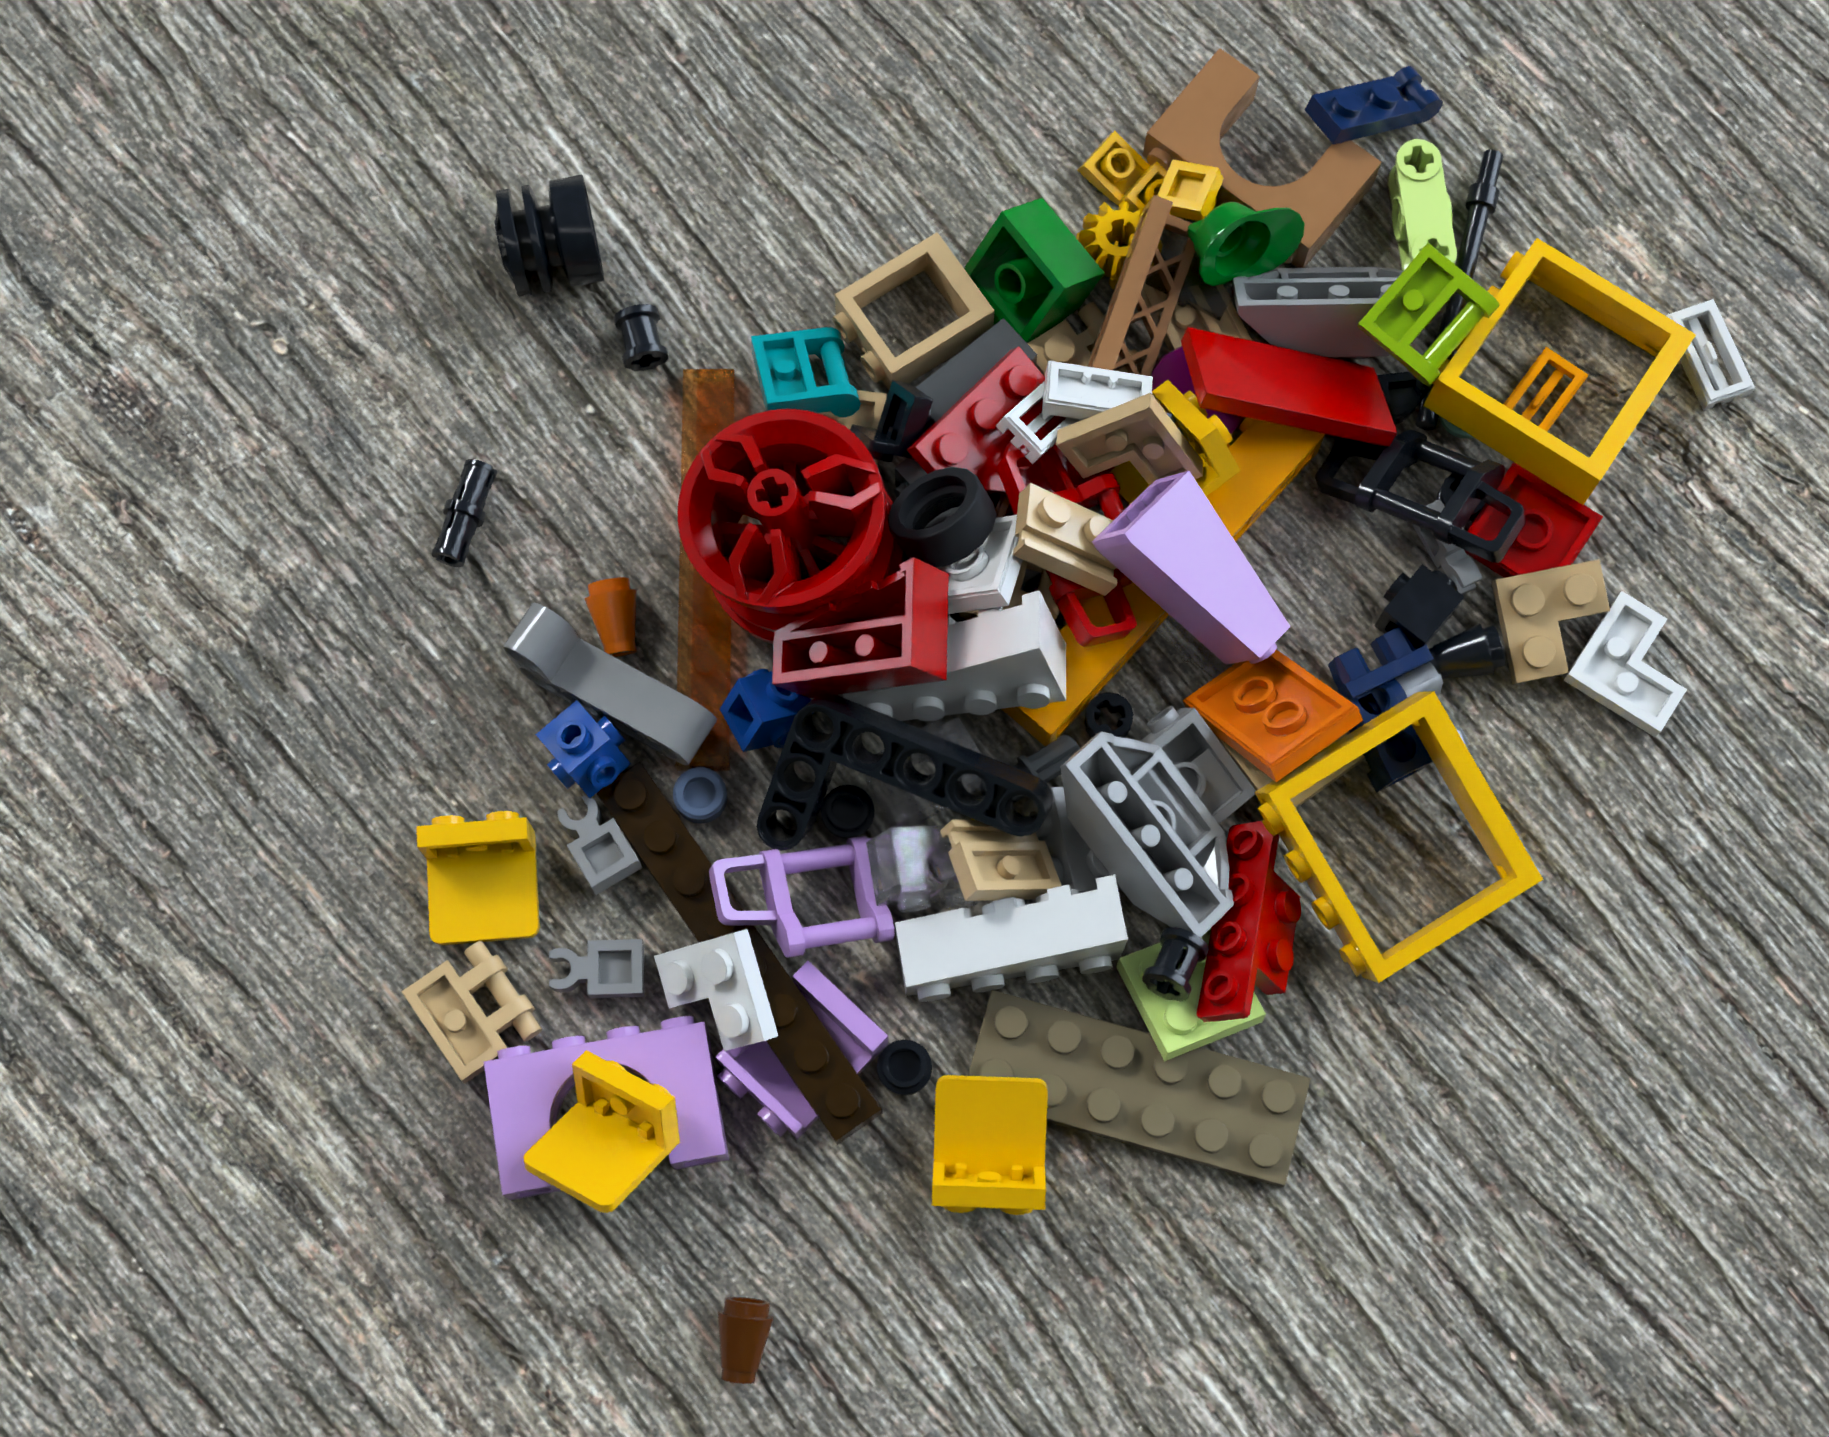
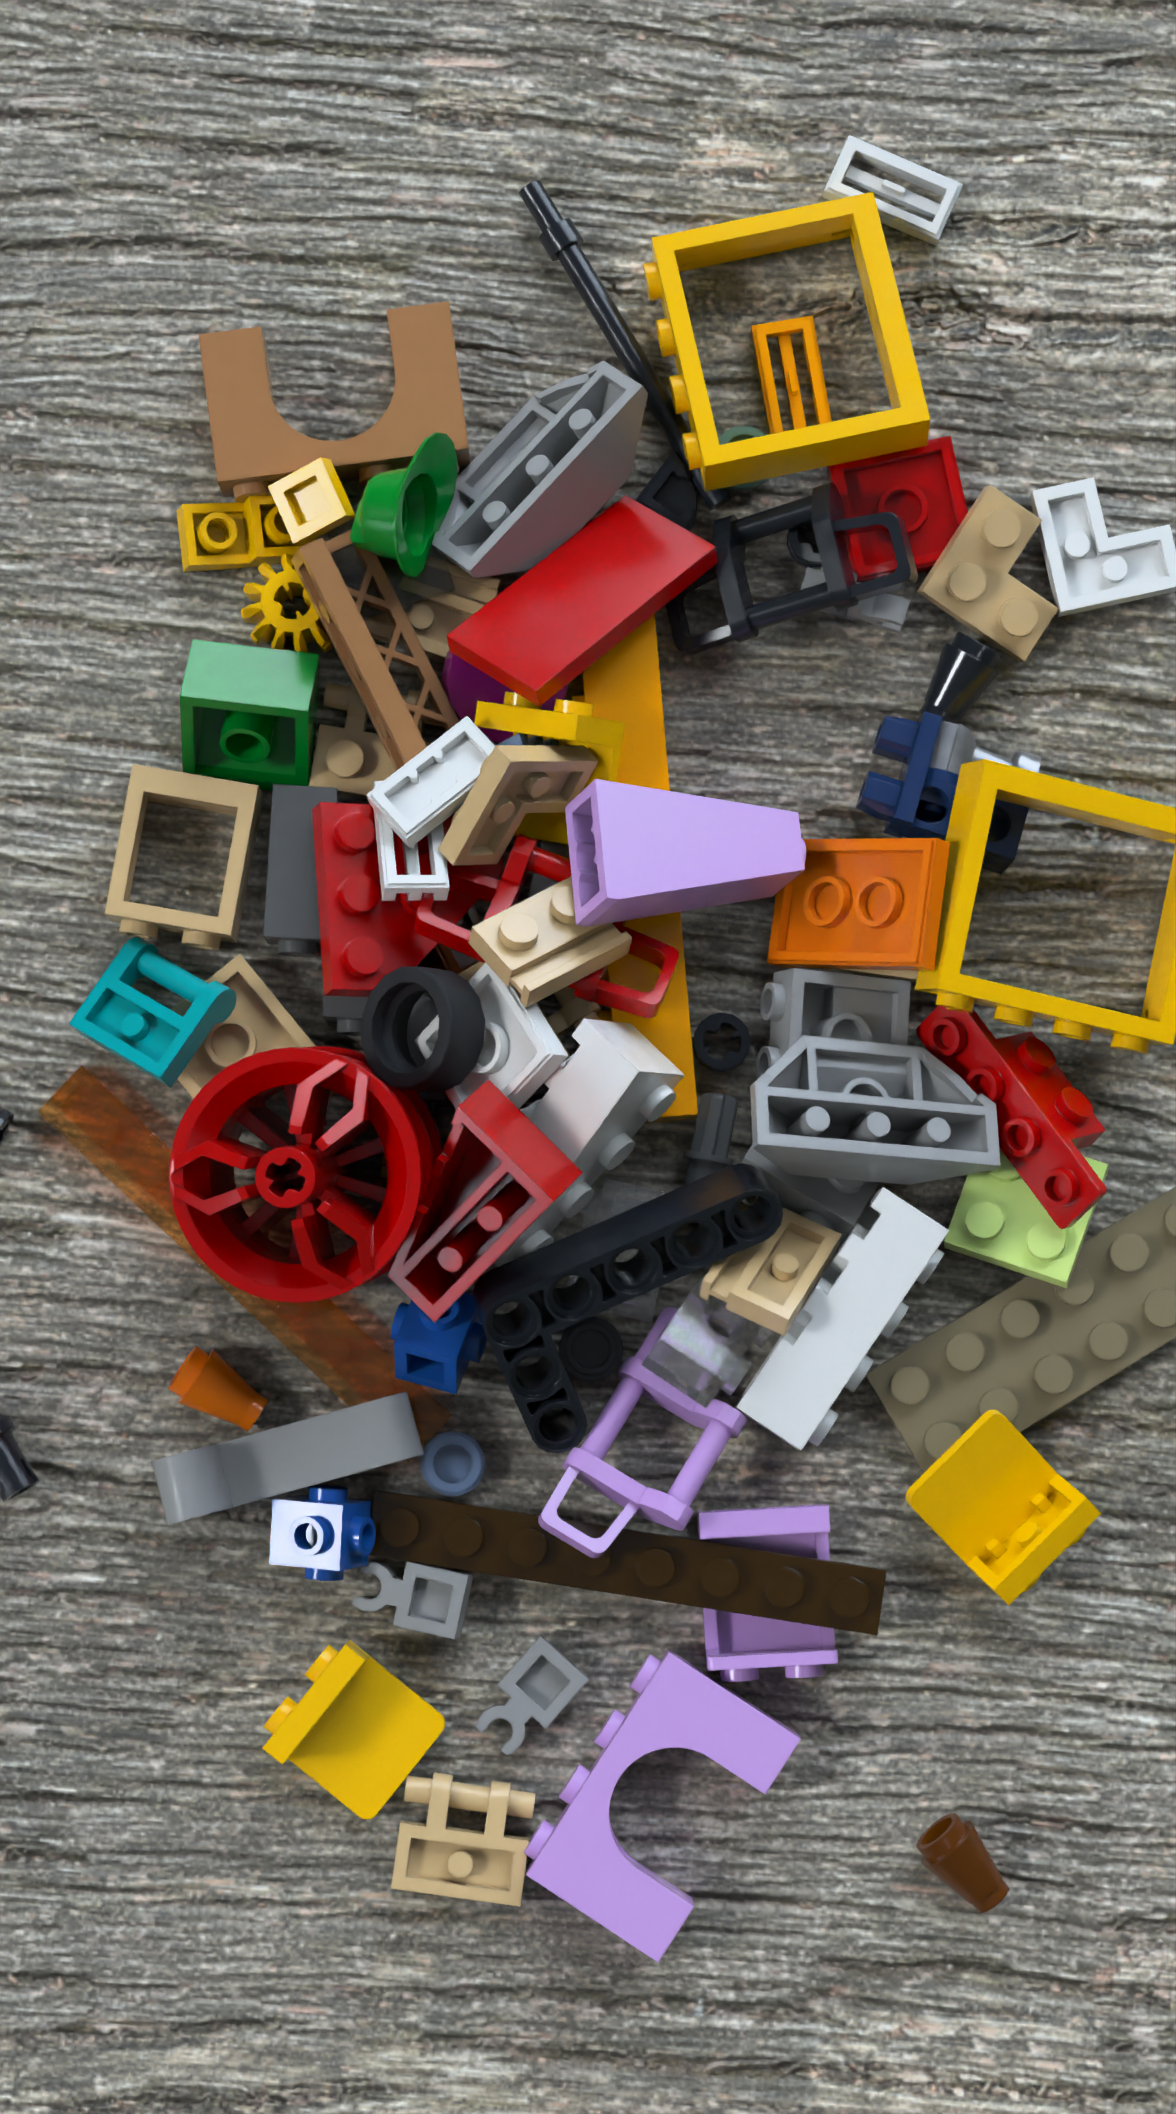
camera: 45 degrees left, 10 degrees up
yellow bracket [523,1050,680,1213] -> none
white plate [654,929,778,1051] -> none
black bracket [850,380,933,462] -> none
black plate [877,1040,932,1096] -> none
black bush [1142,927,1209,1001] -> none
dark blue plate [1305,66,1443,145] -> none
lime plate [1357,243,1500,386] -> none
black brick [1374,564,1464,650] -> none
yellowish green piece [1388,139,1457,270] -> none

